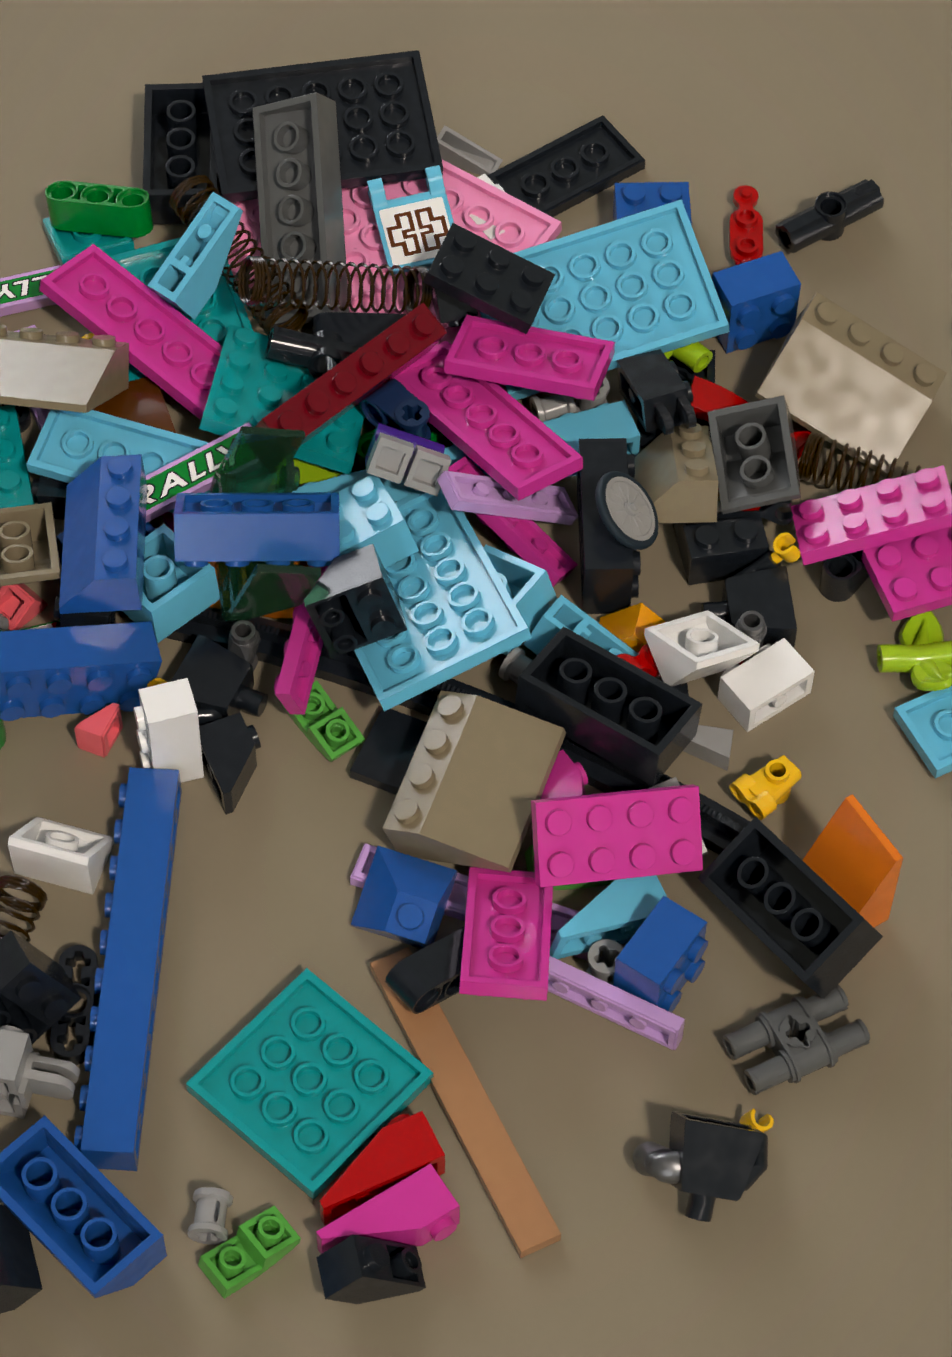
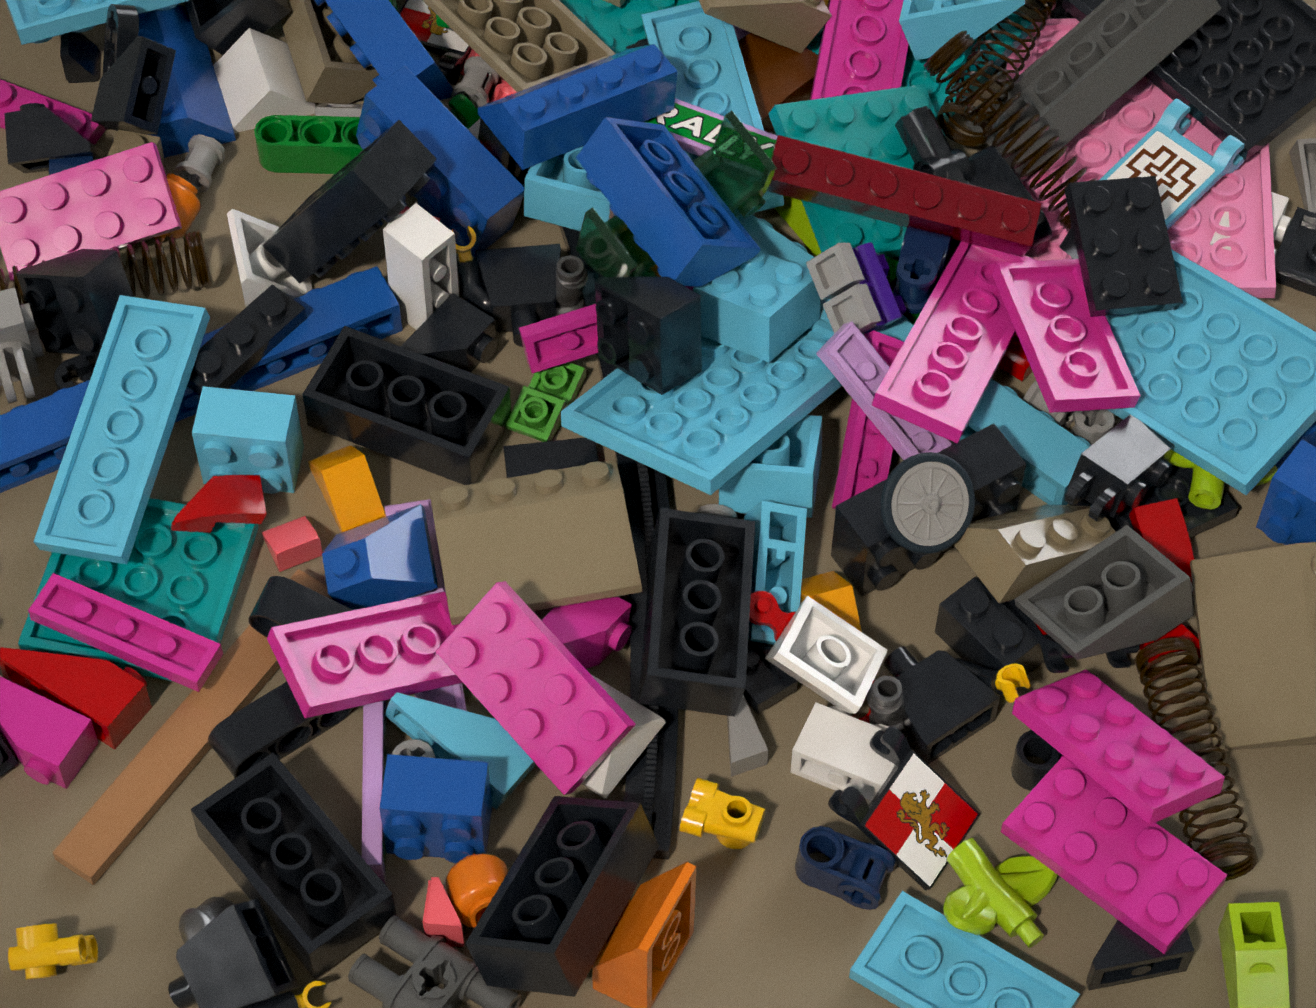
camera: 60 degrees right, 0 degrees up
none -> yellow plate [8,923,98,980]
none -> dark pink plate [28,573,223,692]
none -> medium azure plate [33,295,210,565]
none -> red slope [171,475,267,533]
none -> black plate [187,284,307,396]
none -> black brick [191,753,396,979]
none -> medium azure brick [192,386,304,494]
none -> black beam [208,681,353,778]
none -> black brick [262,120,437,284]
none -> coral slope [262,516,323,572]
none -> black brick [302,326,511,485]
none -> light orange slope [308,445,386,533]
none -> coral slope [423,877,464,947]
none -> orange head [445,853,509,928]
none -> dark blue piece [795,826,896,910]
none -> flag [828,727,980,890]

